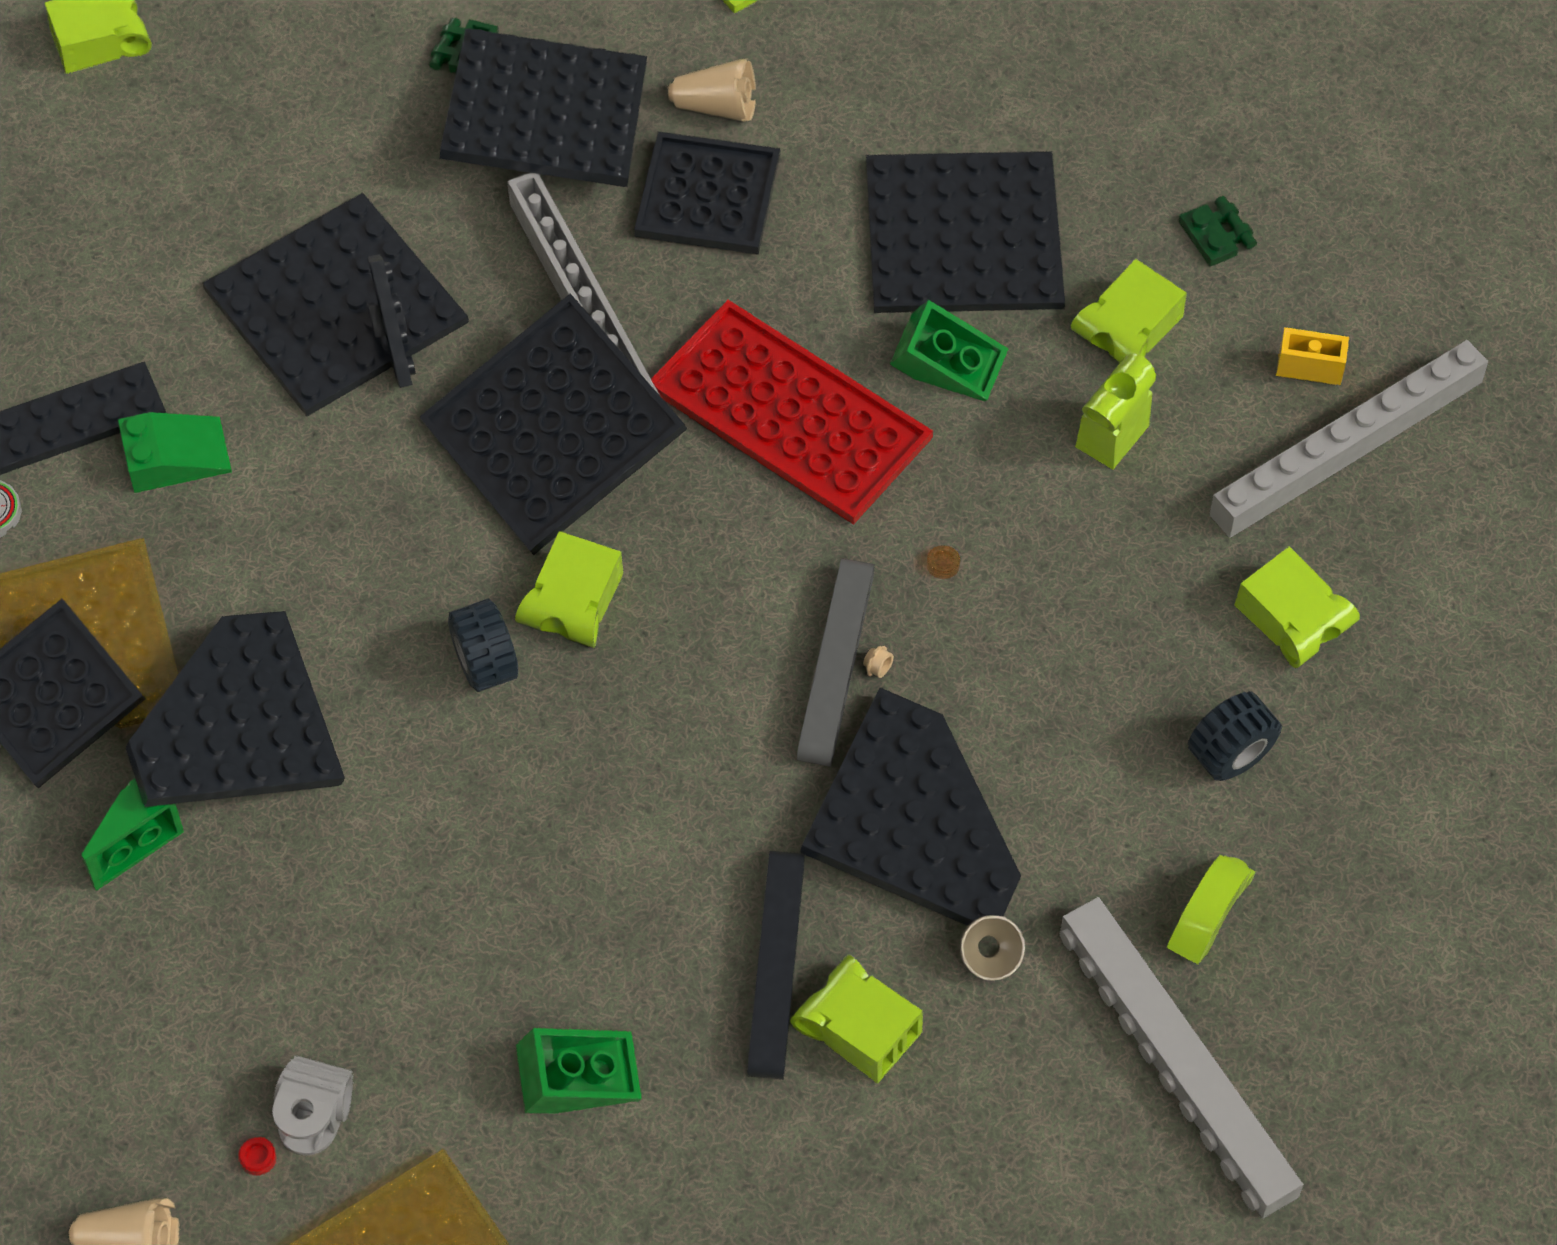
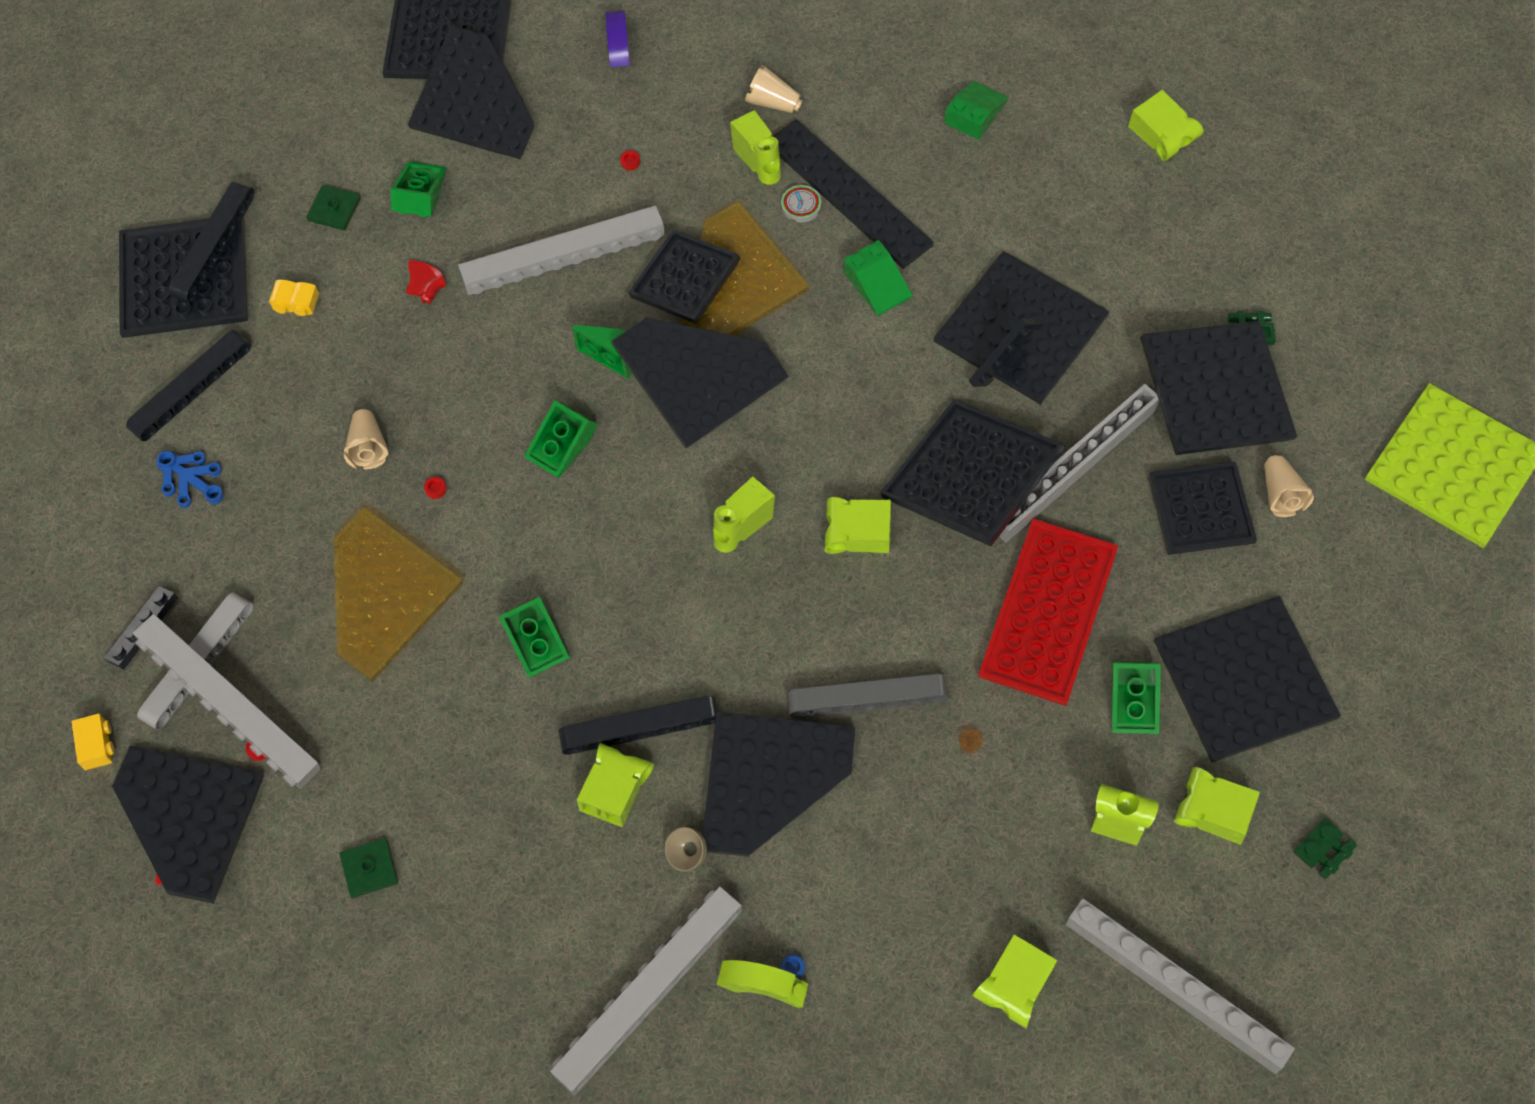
camera: 75 degrees right, 5 degrees up
light grey piece [273,1056,354,1155] -> none
black wheel [448,598,518,692] -> none
tan plate [863,646,894,678] -> none
black wheel [1188,691,1282,781] -> none
yellow brick [1276,327,1349,385] -> none
none -> green slope [524,400,599,478]
none -> lime piece [713,476,775,553]
none -> blue tile [781,955,805,979]

